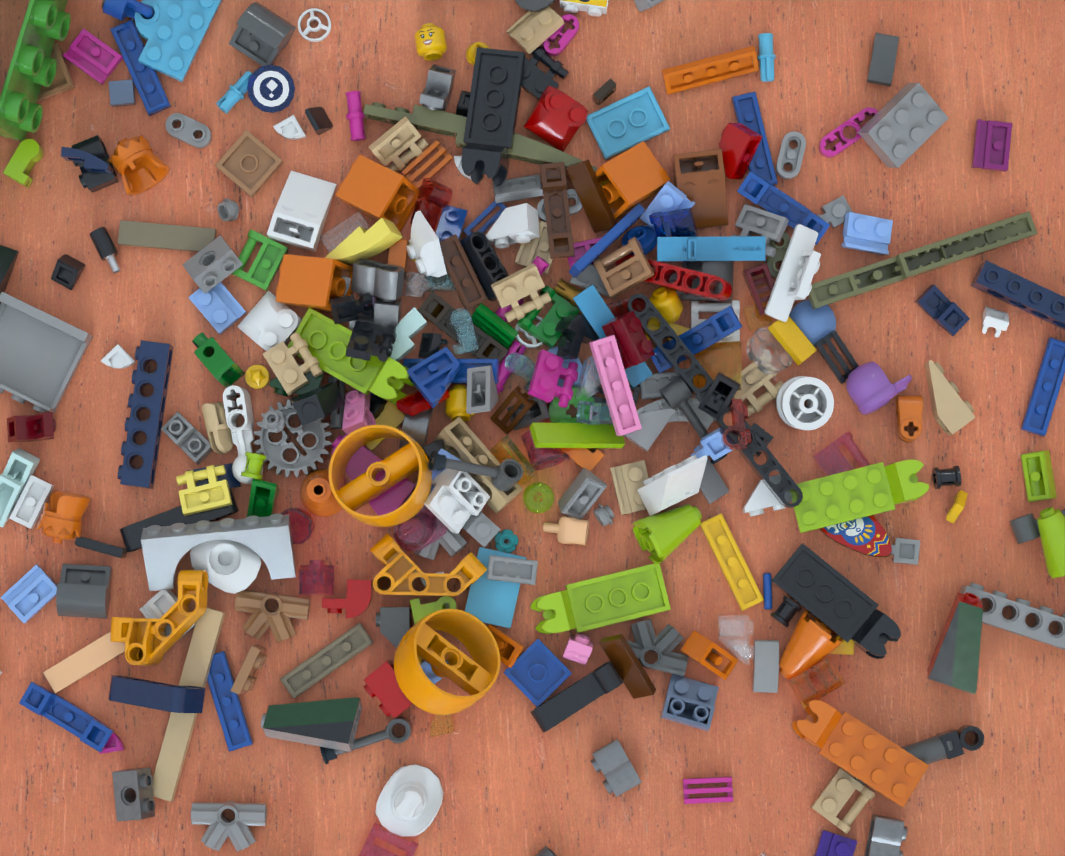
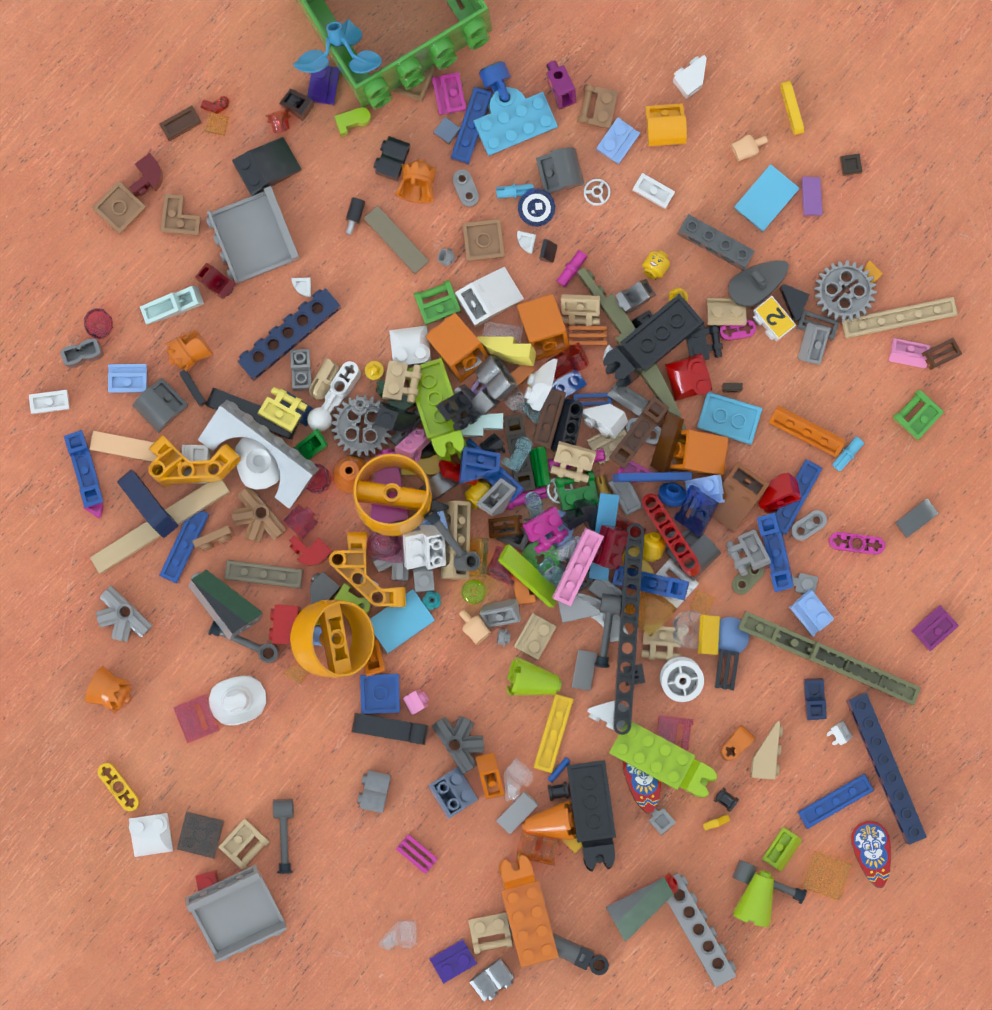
camera: 40 degrees right, 0 degrees up
white plate [9,475,54,529] -> none
black slope [51,254,85,290] -> none
dark blue slope [61,147,113,174] -> none
flat silver brick [112,767,156,821] -> none
light grey brick [182,235,243,294] -> none
light blue plate [188,282,247,335] -> none
green torso [192,333,245,388] -> none
lime bush [241,452,267,480] -> none
black plate [330,294,374,324] -> none
light grey plate [487,555,538,585] -> none
lime hinge [530,564,671,634] -> none
medium nougat plate [593,237,654,298] -> none
reddish brown tile [599,634,656,699] -> none
white slope [637,455,708,516] -> none
dark azure piece [657,236,766,261] -> none
light blue plate [690,427,735,461] -> none
black slope [698,372,741,420] -> none
clear red plate [721,399,751,451] -> none
dark red slope [743,263,774,316] -> none
white bracket [764,224,821,322] -> none
medium lavender piece [846,361,912,415] -> none
light grey piece [858,83,949,168] -> none

